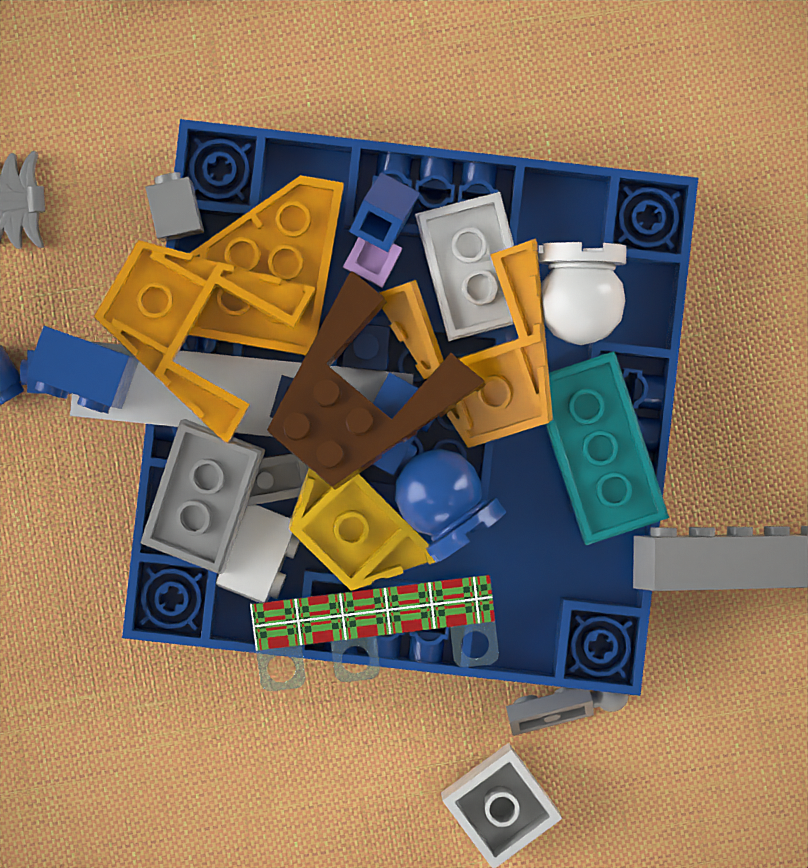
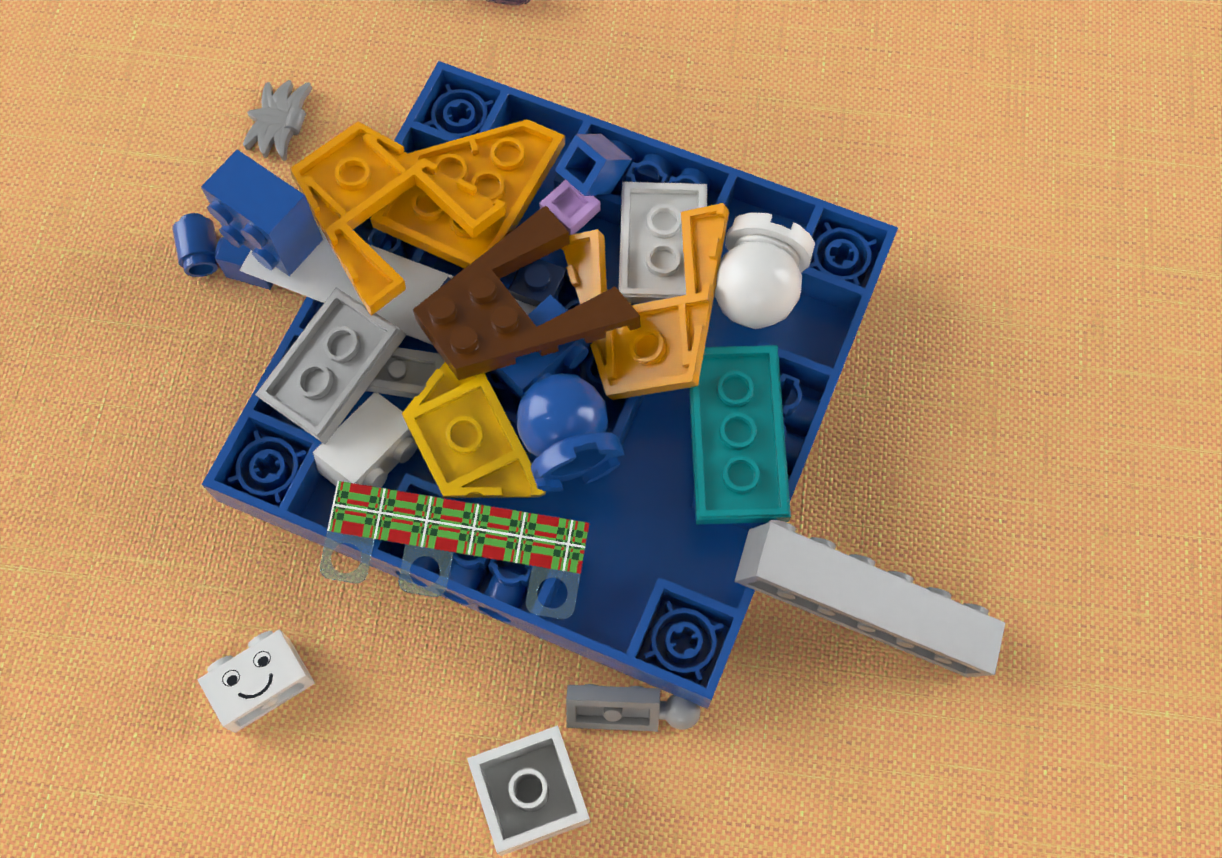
camera: 15 degrees right, 20 degrees down
light grey brick [145,172,204,242] -> none
none -> white brick [197,629,315,733]

